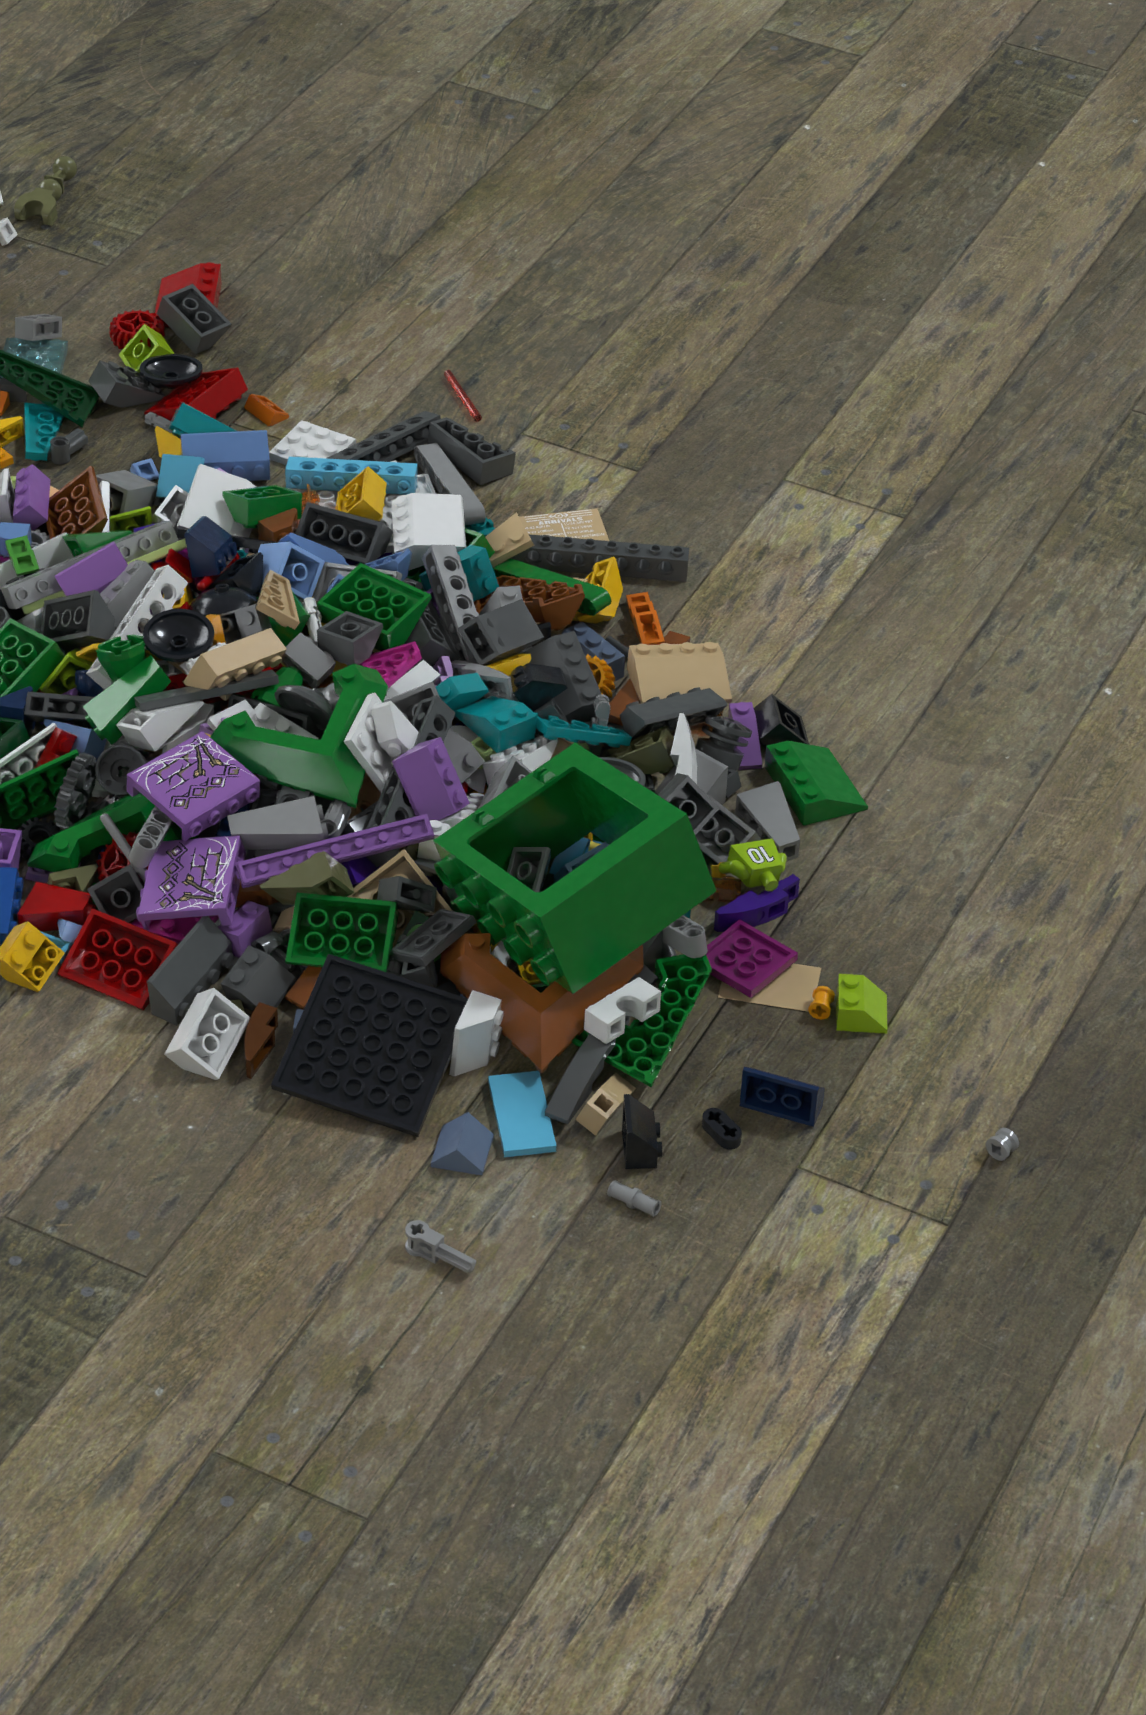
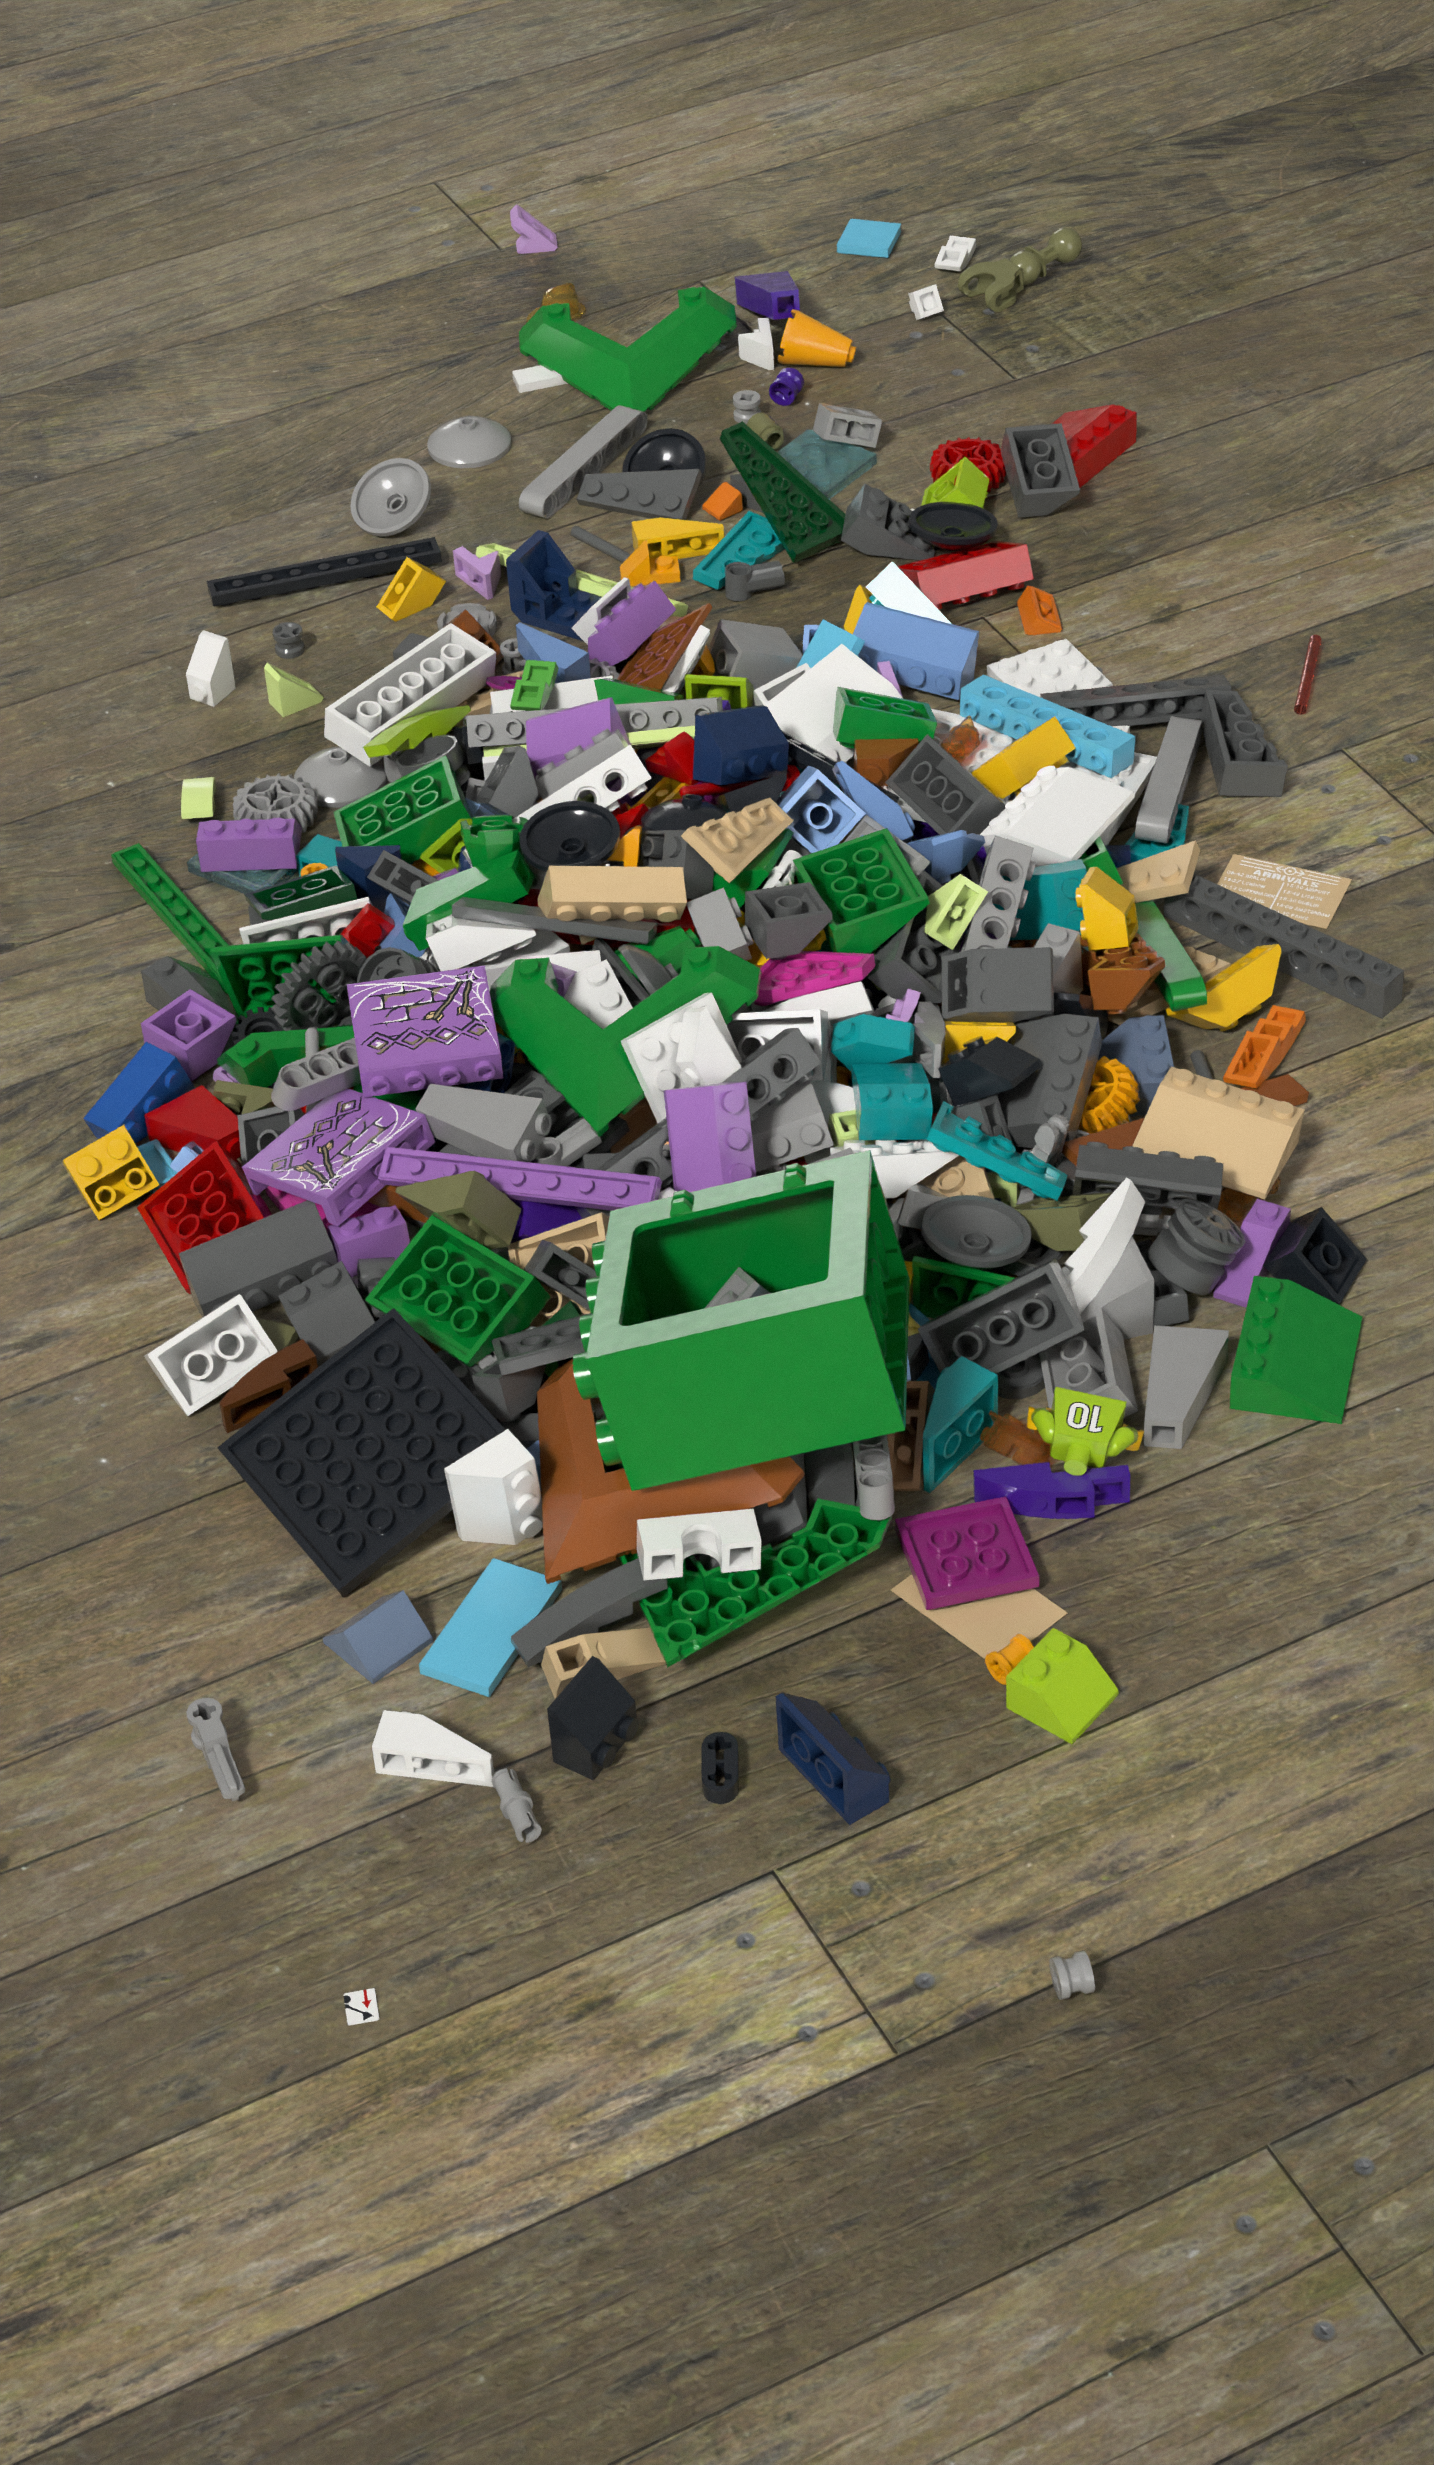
camera: 40 degrees right, 0 degrees up
none -> white sticker [343,1988,379,2026]
none -> white slope [372,1710,494,1787]
none -> yellowish green slope [925,874,988,950]
none -> yellow slope [1076,867,1139,951]

